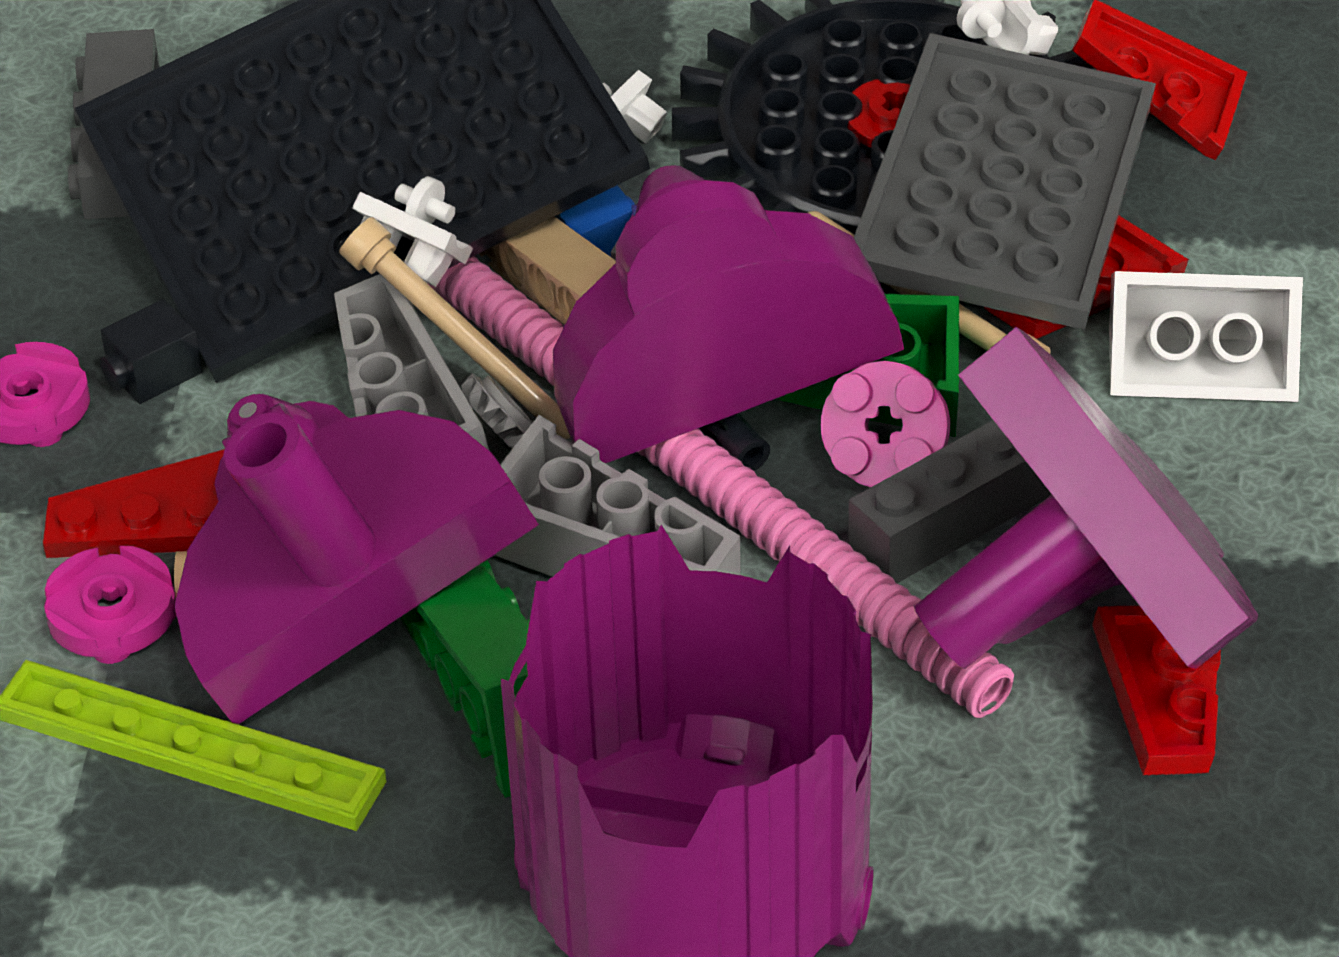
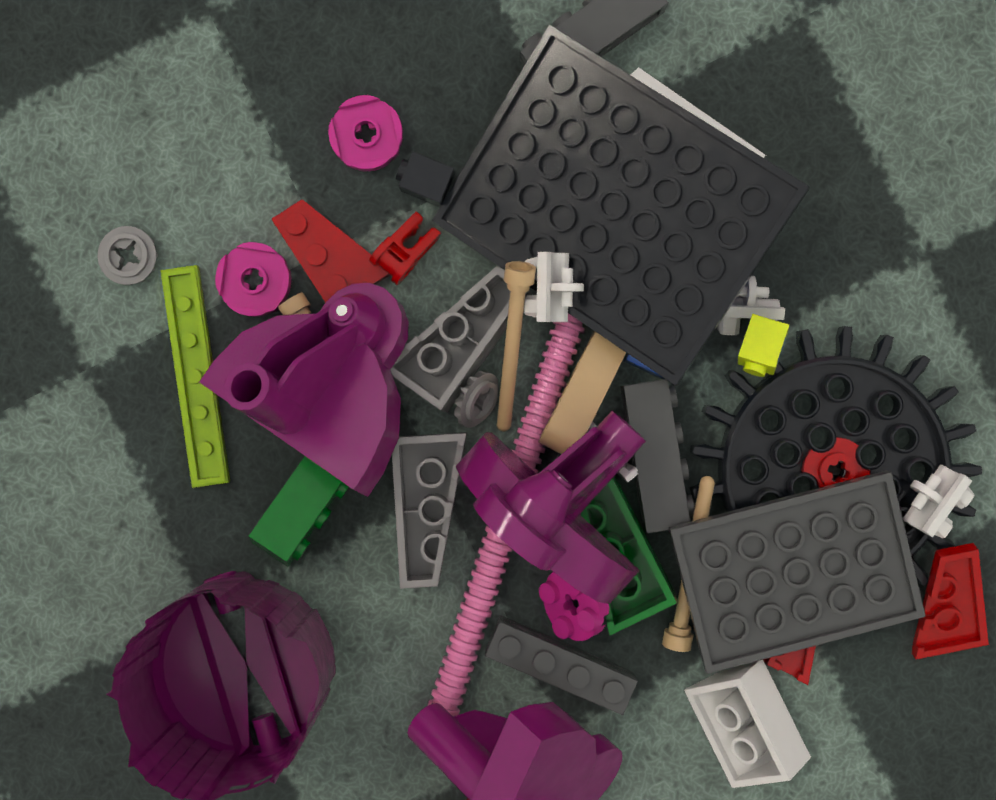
camera: 55 degrees right, 45 degrees up
none -> red piece [369,211,441,286]
none -> neon yellow brick [738,314,789,377]

